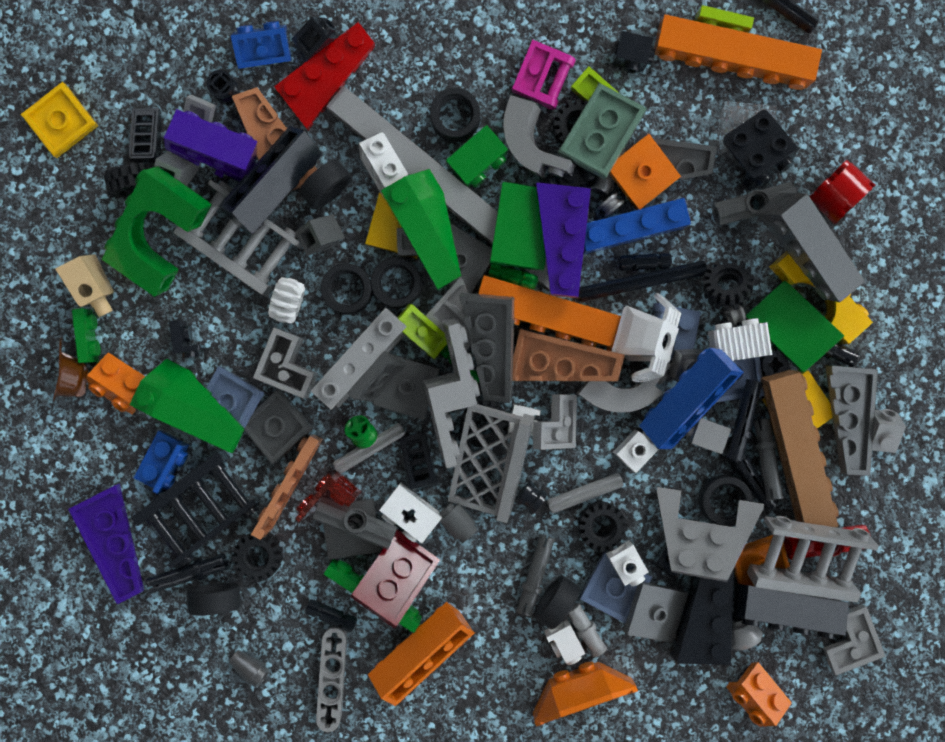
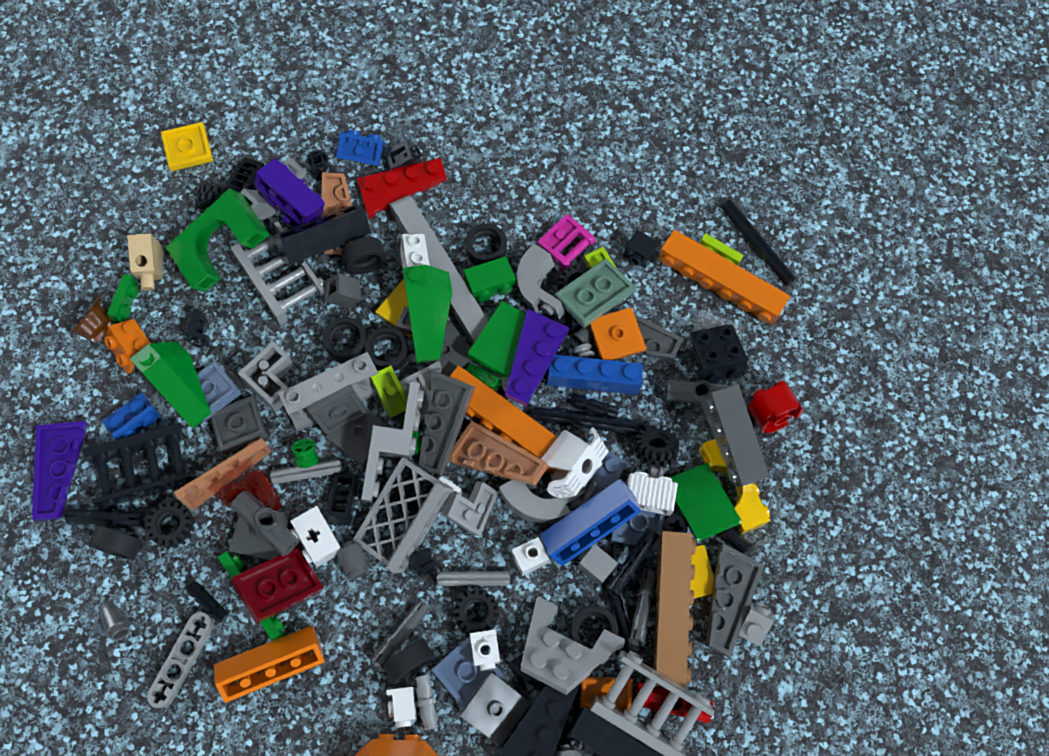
camera: 10 degrees right, 20 degrees down
white gear [268,277,305,324] -> none

